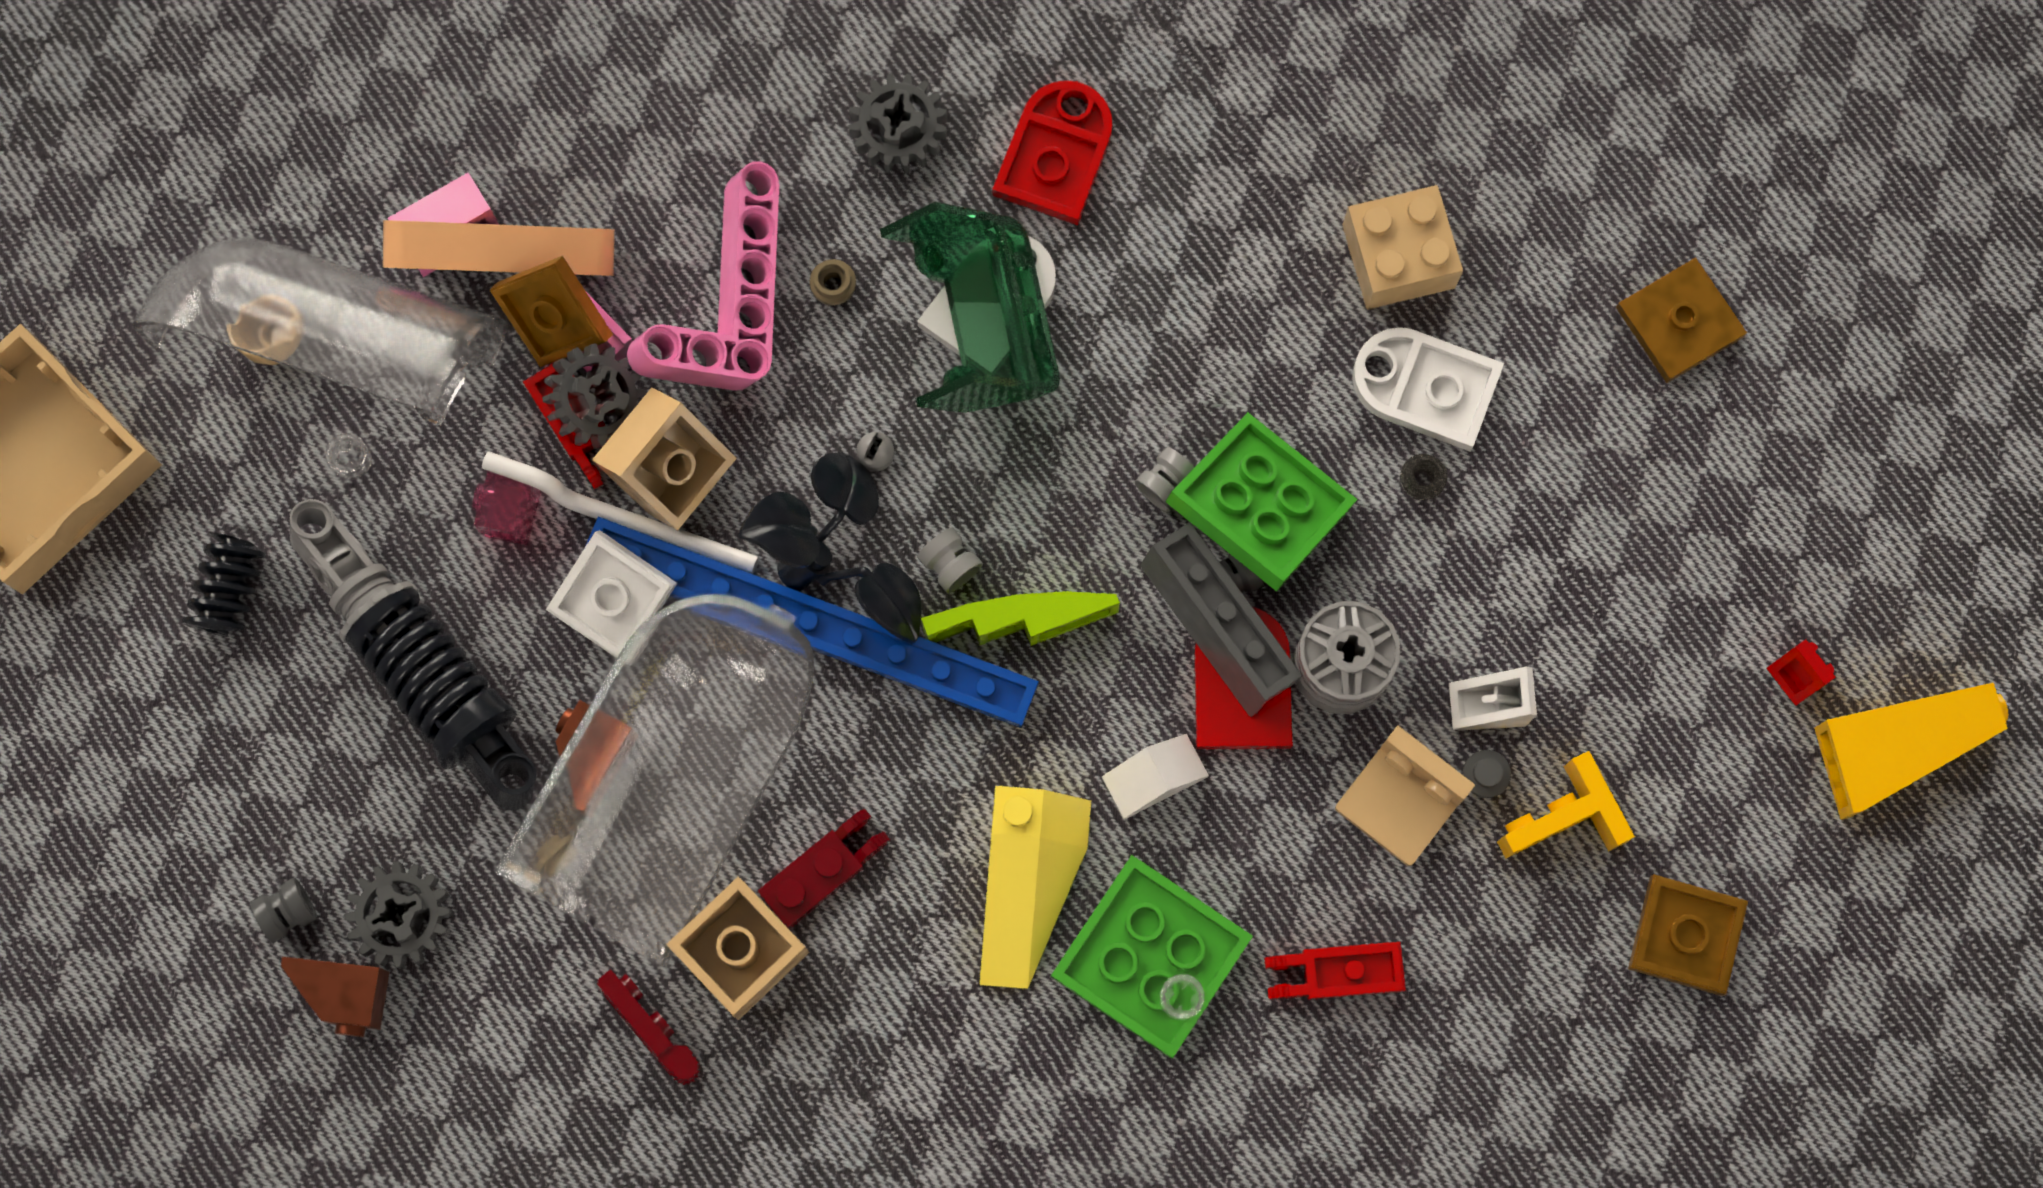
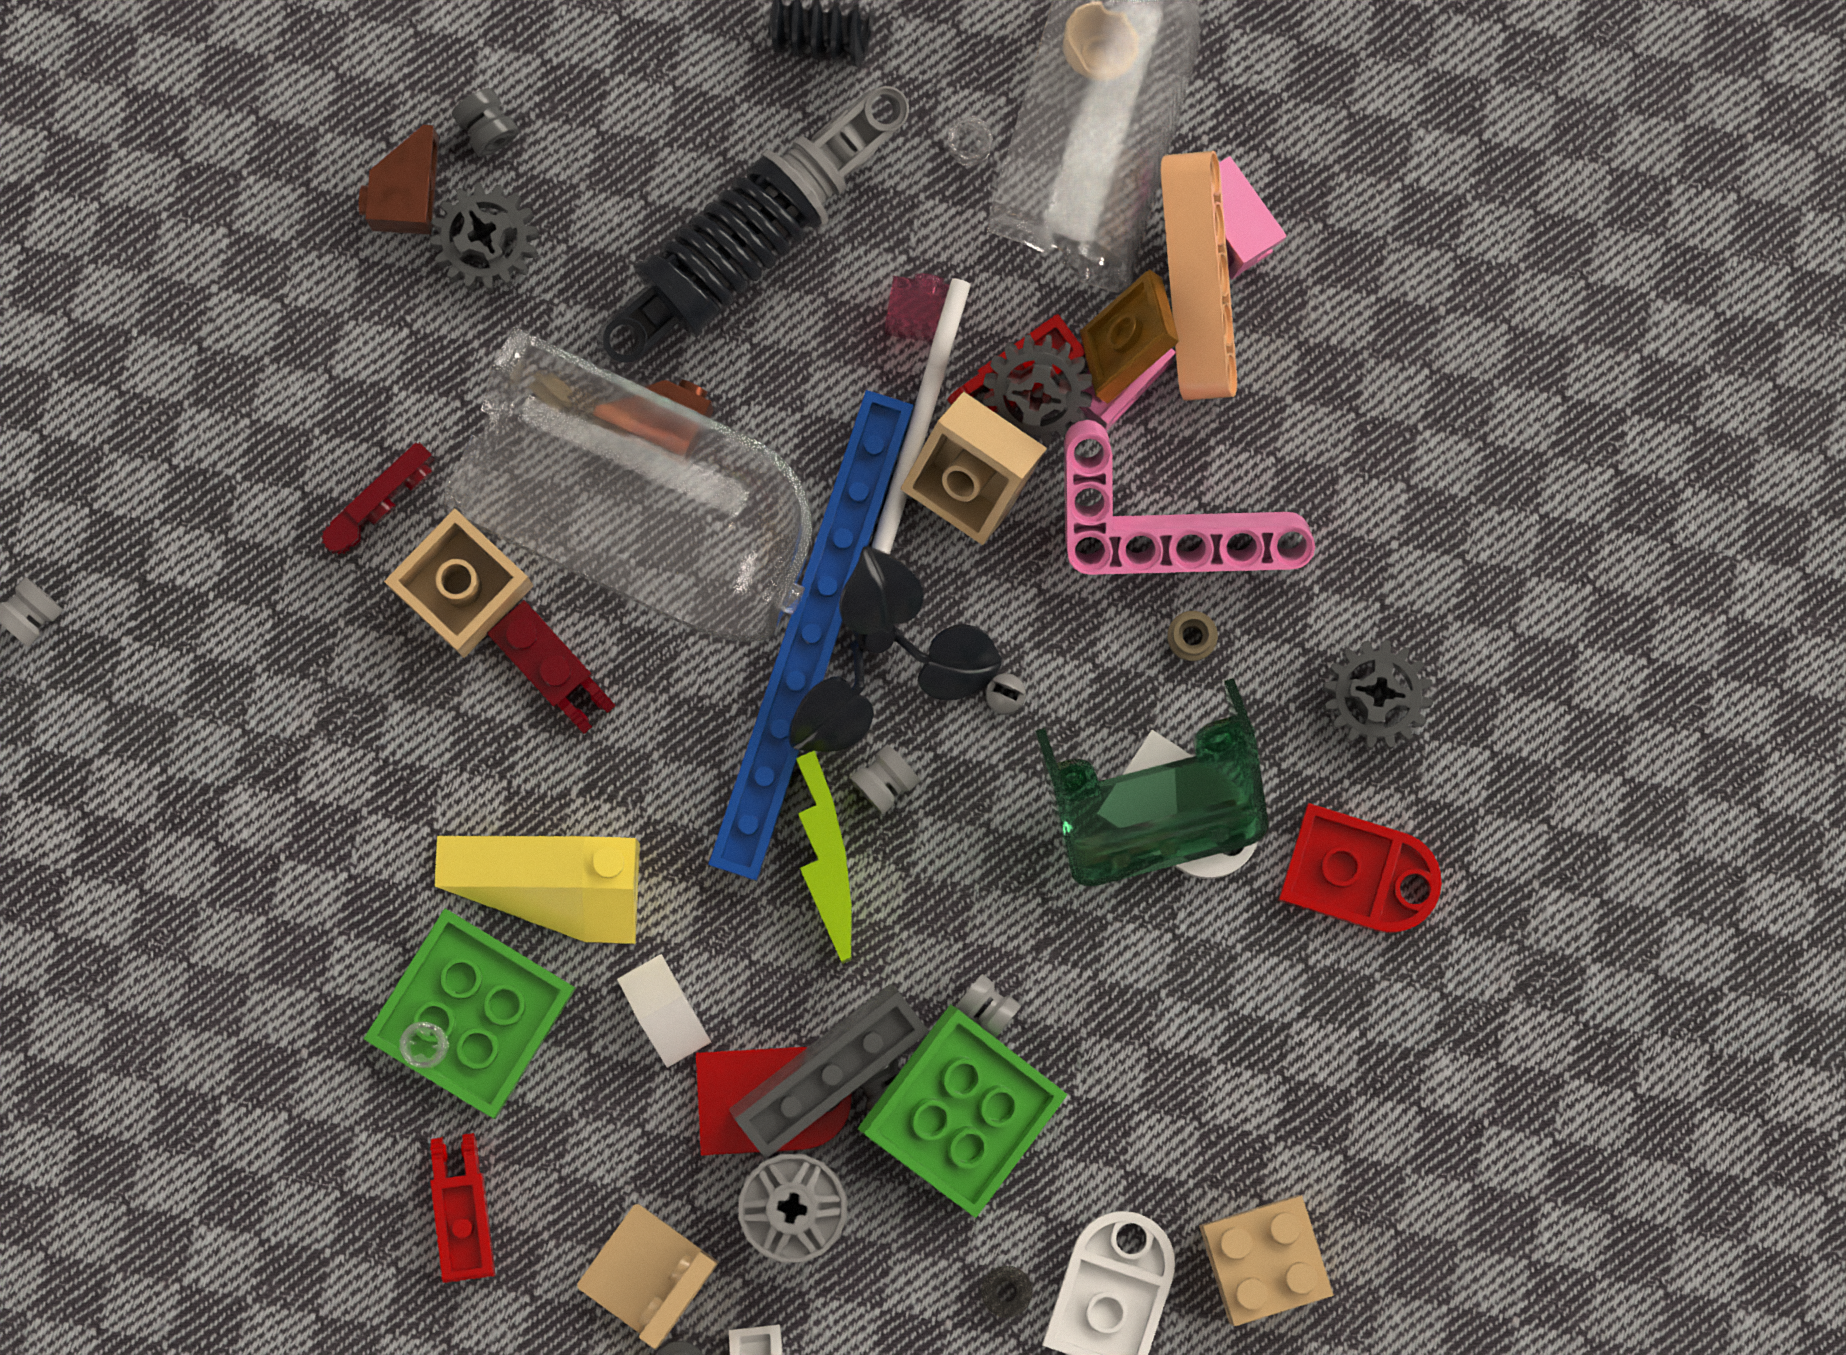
camera: 85 degrees right, 5 degrees up
white tile [546,530,677,663] -> none

